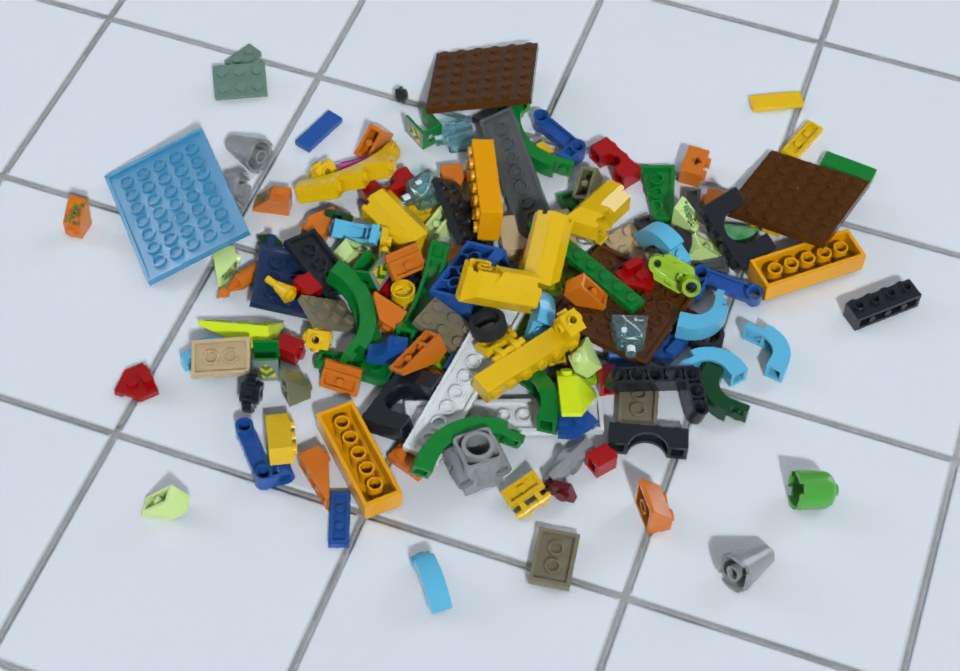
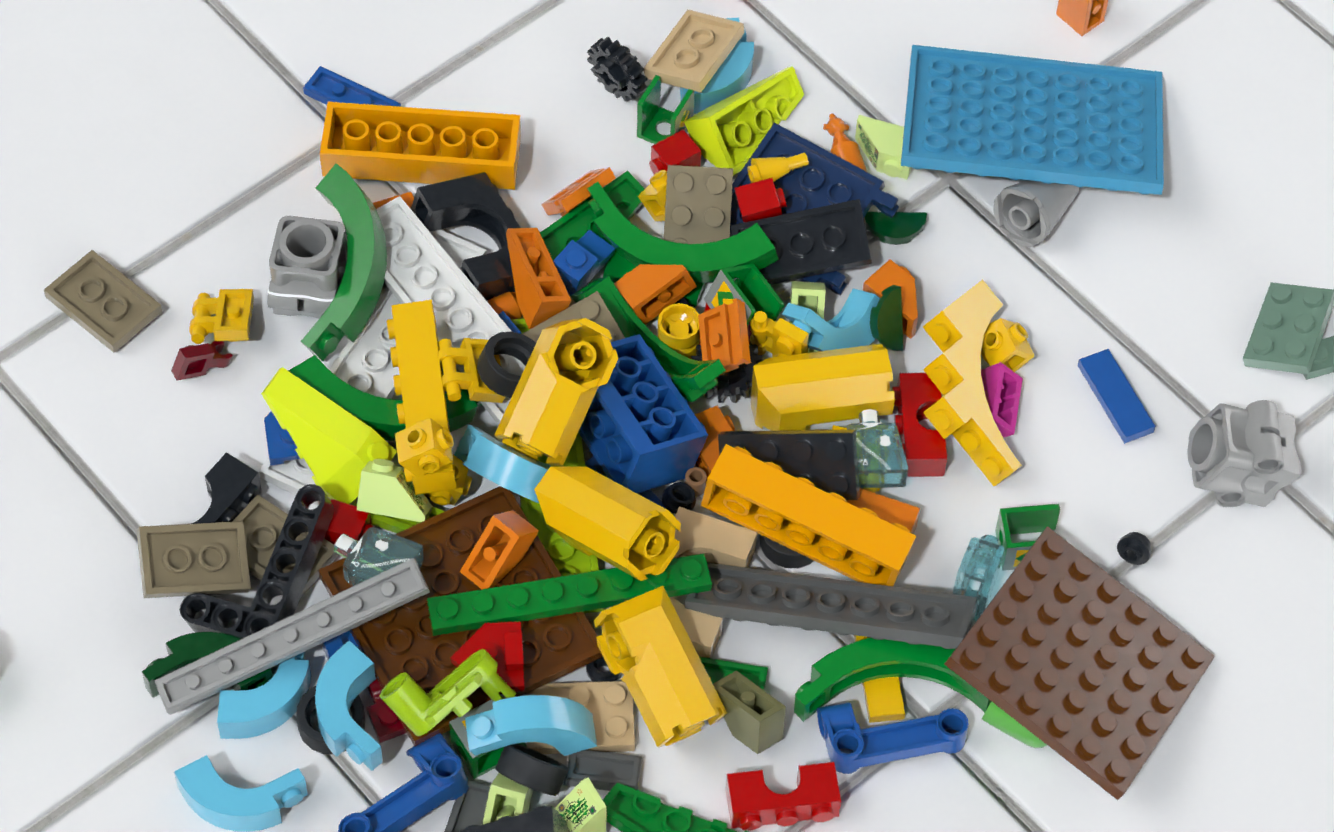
camera: 120 degrees right, 5 degrees up
light grey cone [225,134,274,174] -> none
blue piece [235,417,295,490] -> none
orange slope [253,186,292,216] -> none
yellow brick [265,413,298,466] -> none
olive slope [279,368,313,407] -> none
orange slope [298,445,331,510] -> none
orange slope [354,123,394,158] -> none
medium azure arch [409,551,452,614] -> none
light grey piece [543,437,595,483] -> none
red brick [585,443,618,478] -> none
orange slope [634,478,674,535] -> none
none -> dark tan plate [137,521,251,598]
none -> light grey tile [154,558,430,715]
none -> light grey piece [1187,400,1302,507]

